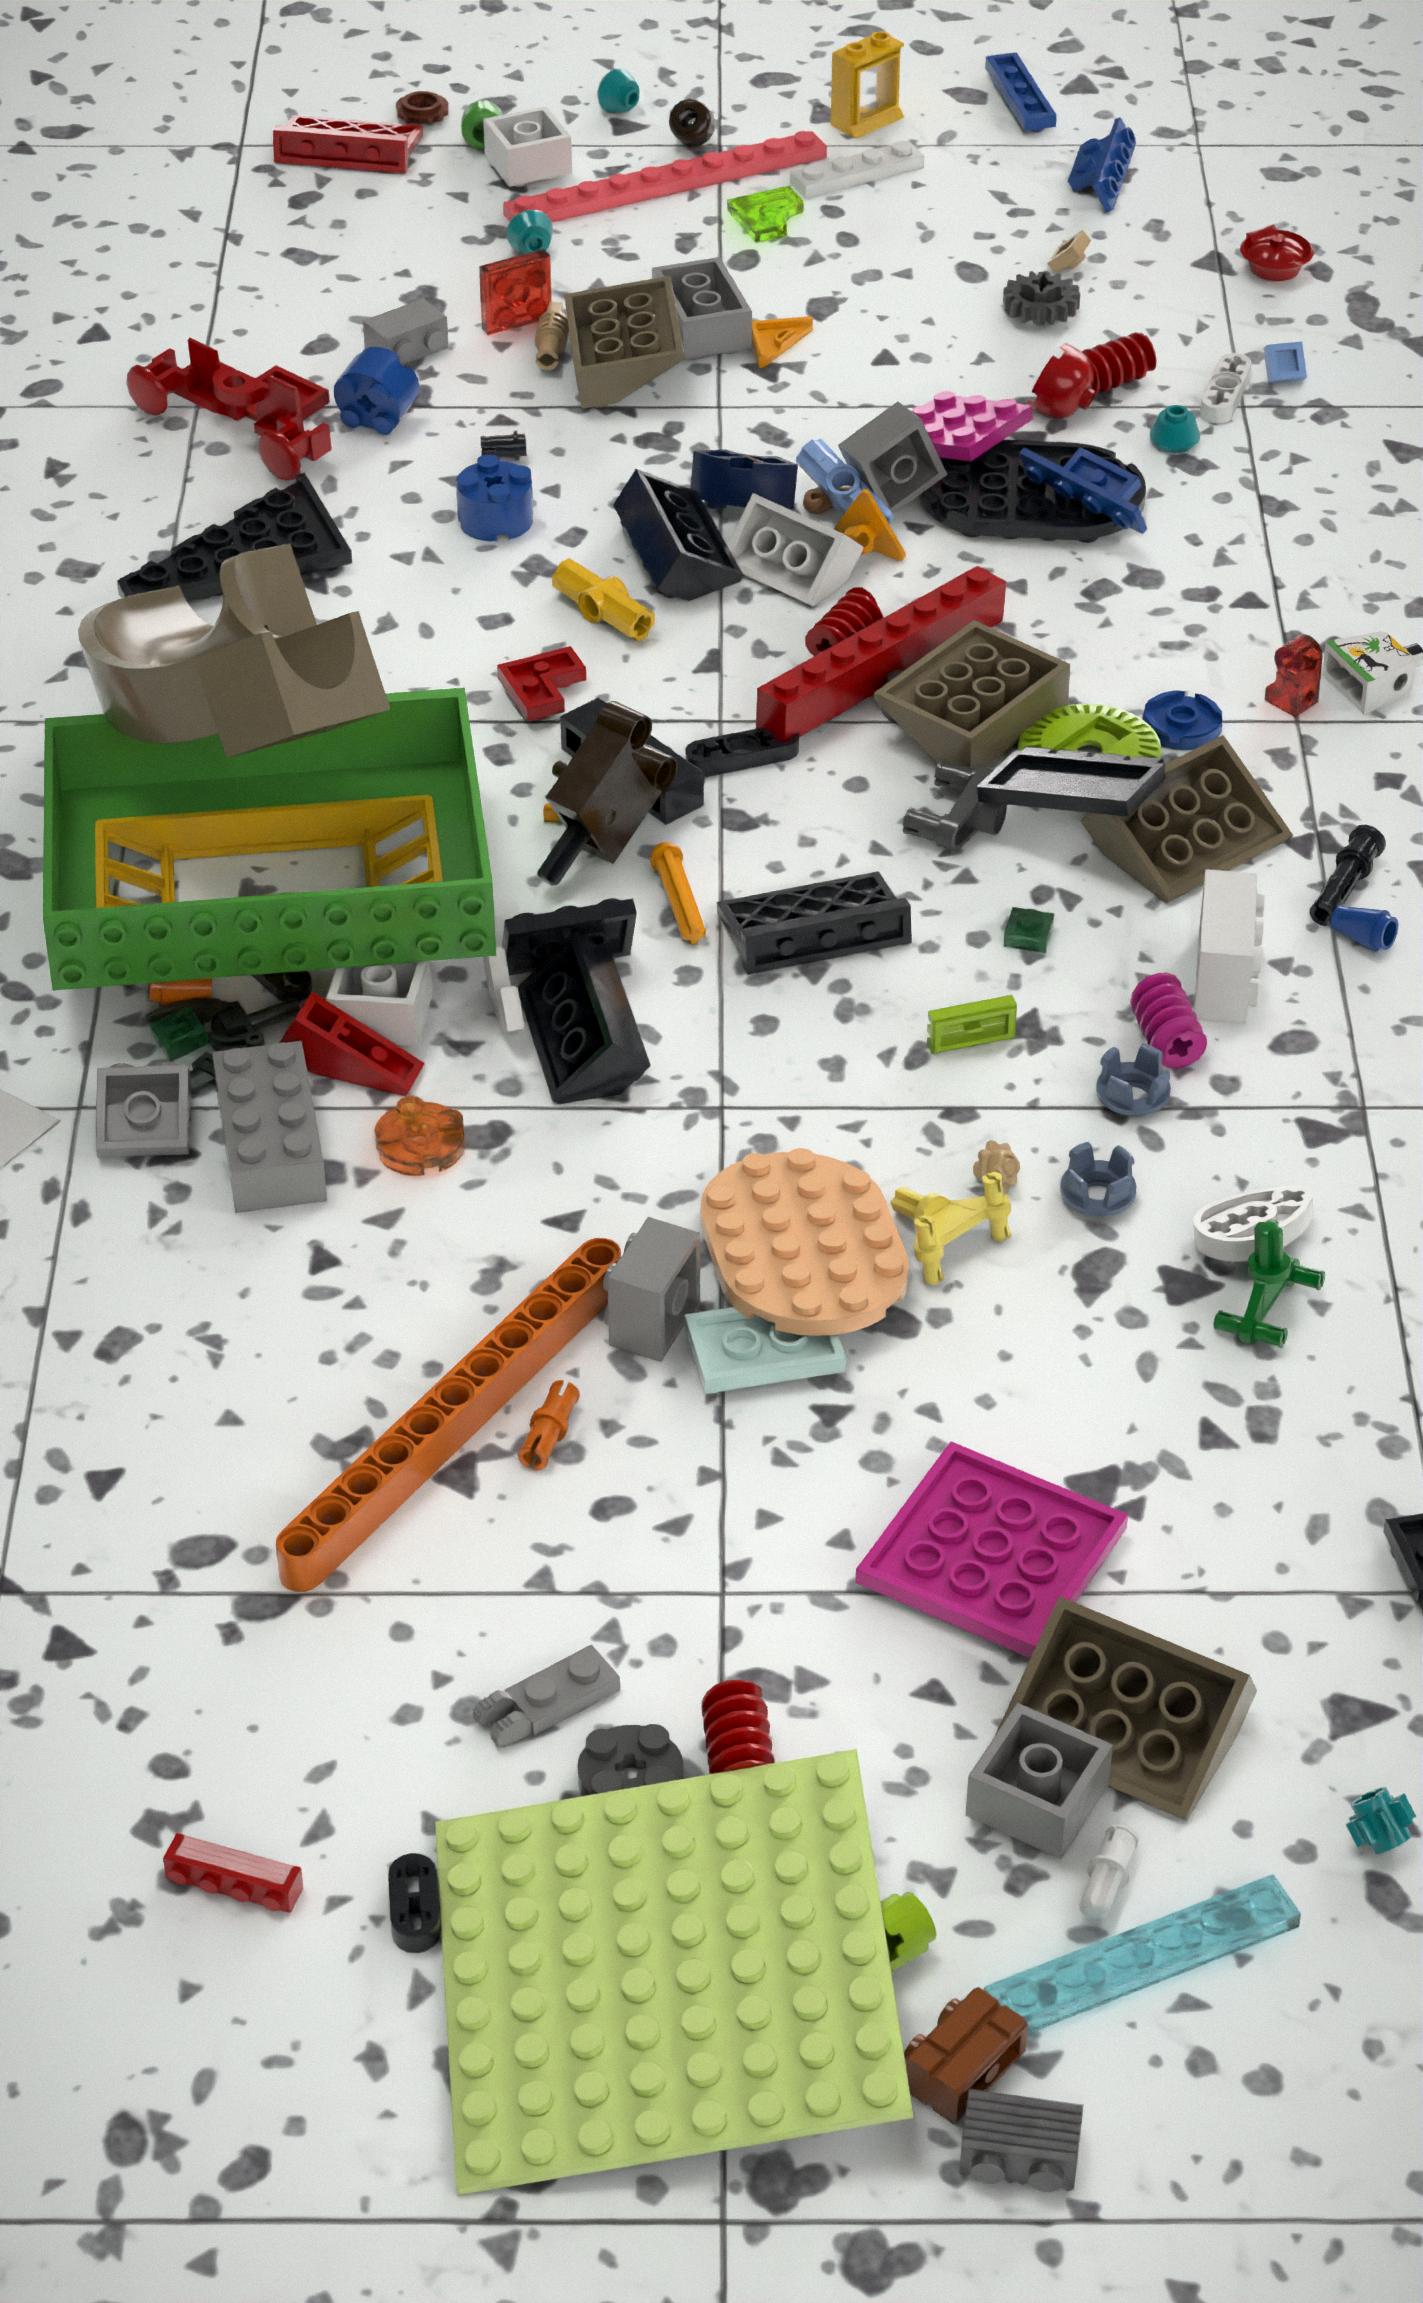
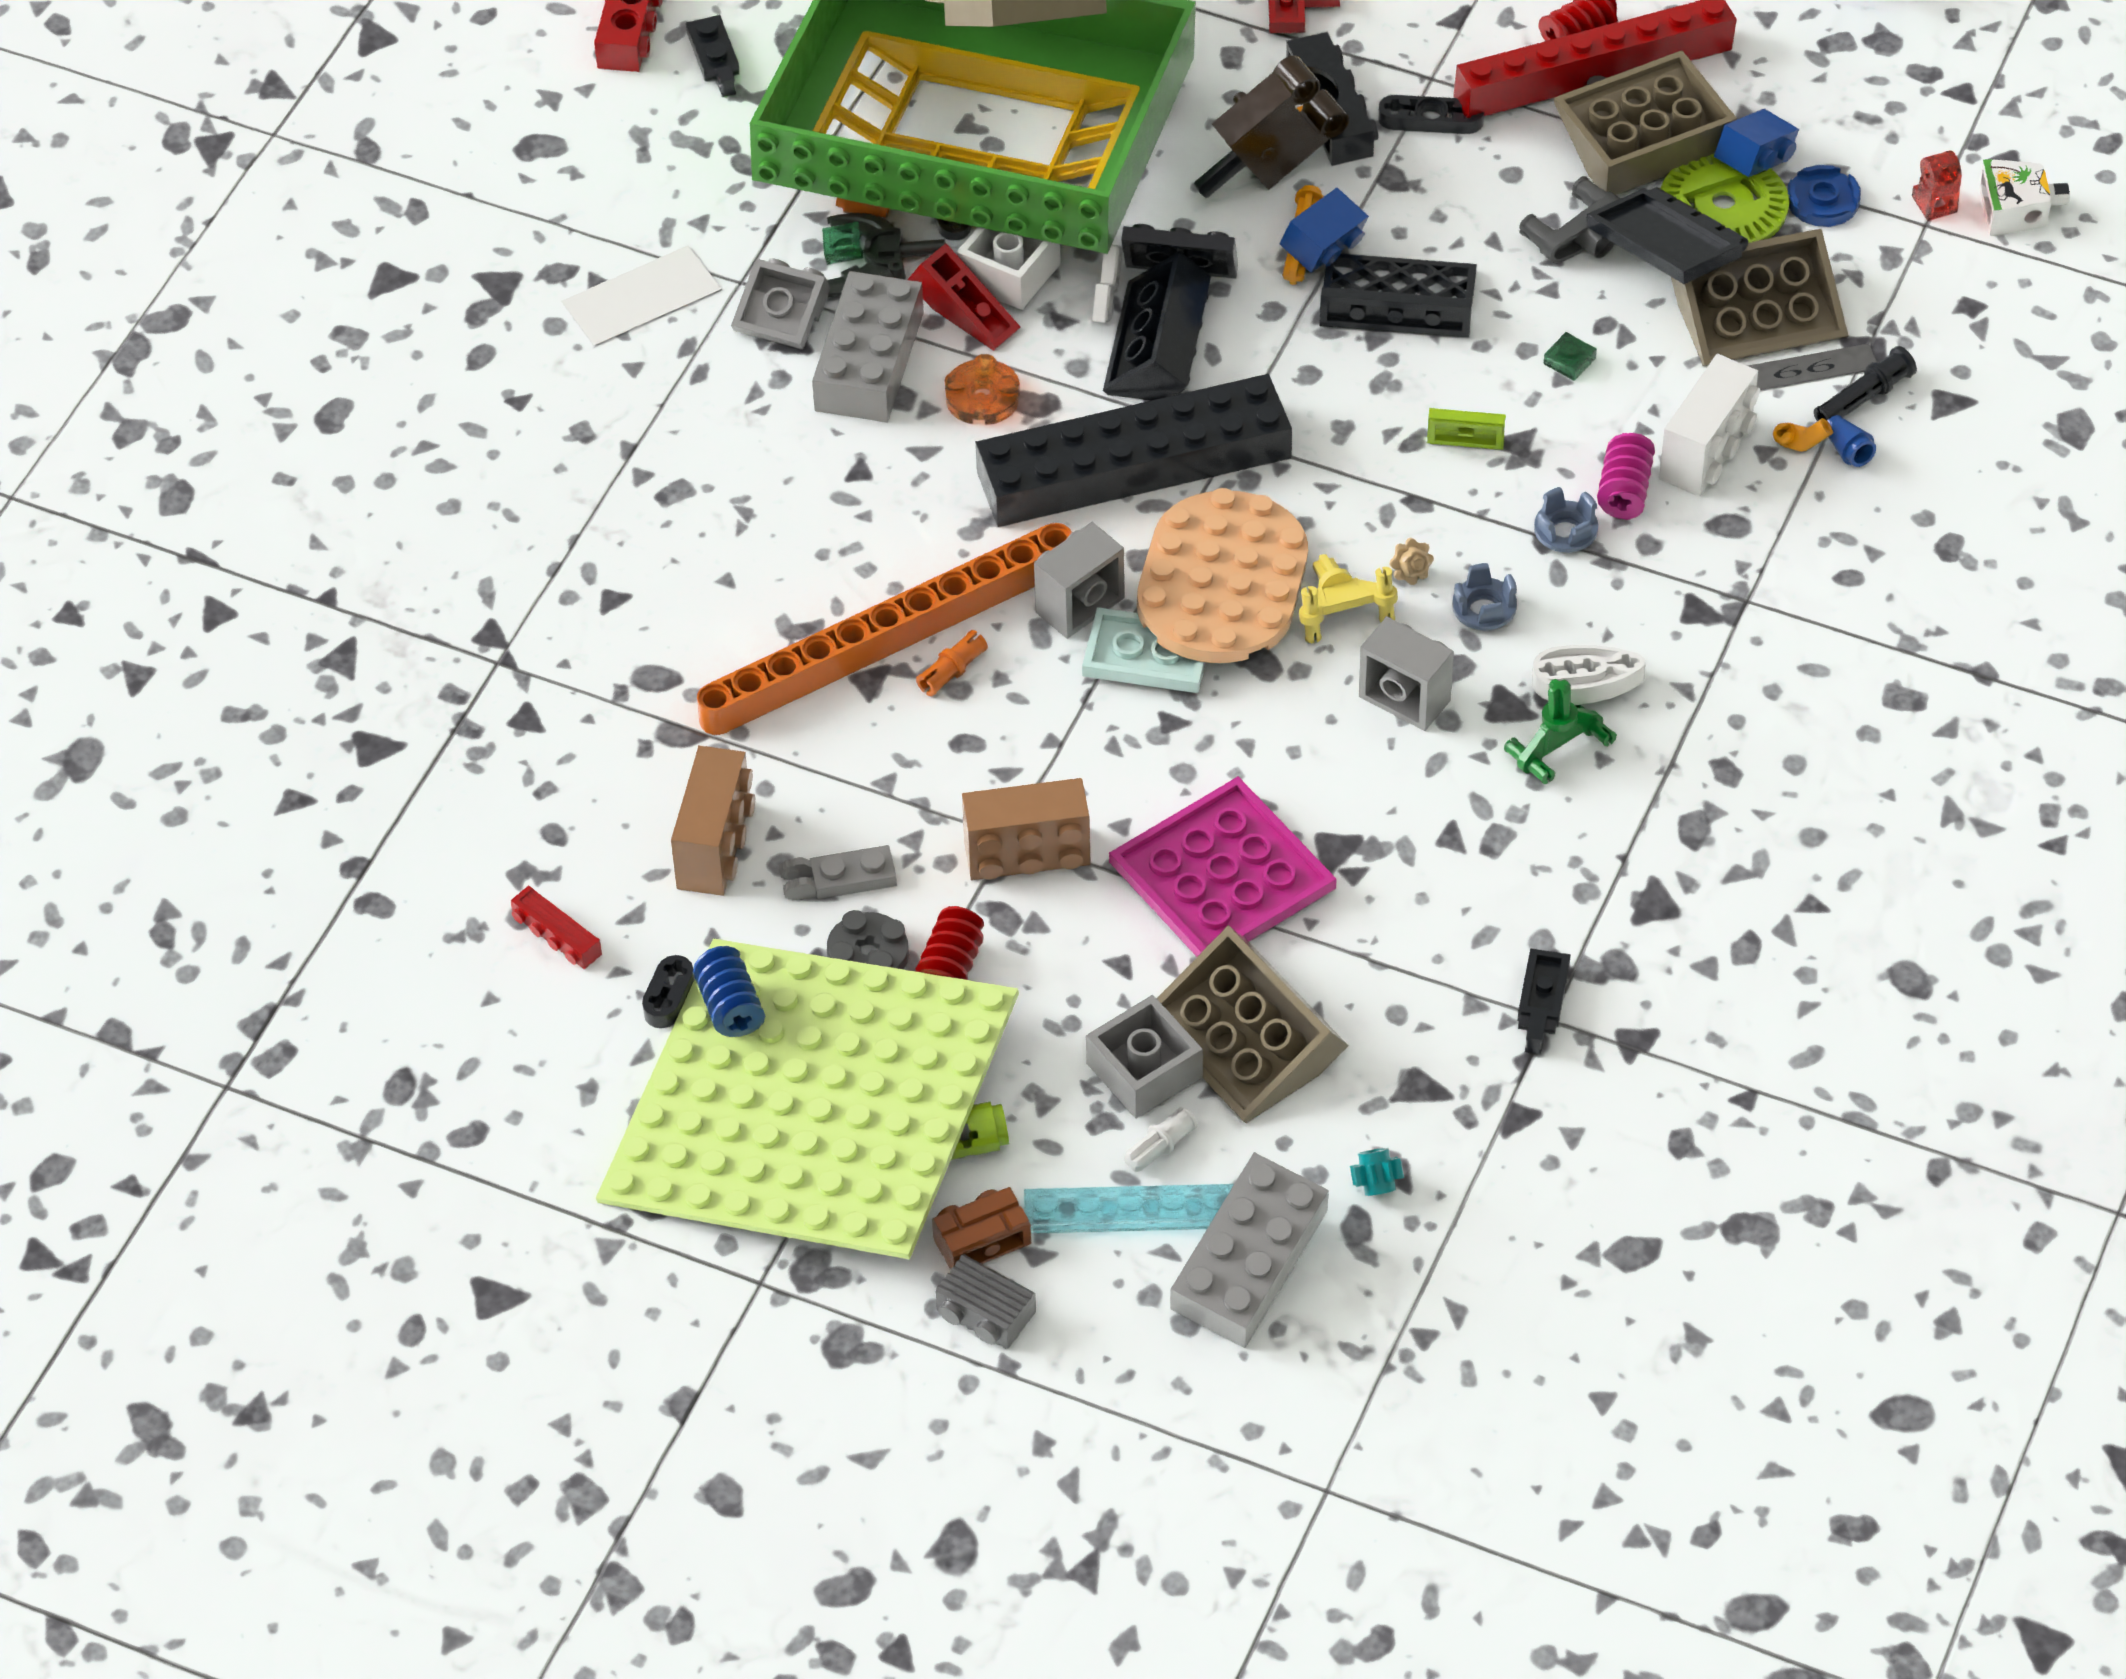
camera: 25 degrees right, 10 degrees up
none -> medium nougat brick [671,745,756,896]
none -> blue piece [693,946,766,1037]
none -> medium nougat brick [961,778,1091,880]
none -> black brick [975,373,1292,527]
none -> light grey brick [1170,1152,1329,1348]
none -> blue brick [1279,187,1369,273]
none -> light grey brick [1359,616,1454,731]
none -> blue brick [1714,108,1799,177]
none -> flat silver sticker [1748,343,1877,390]
none -> light orange arm [1773,418,1833,452]

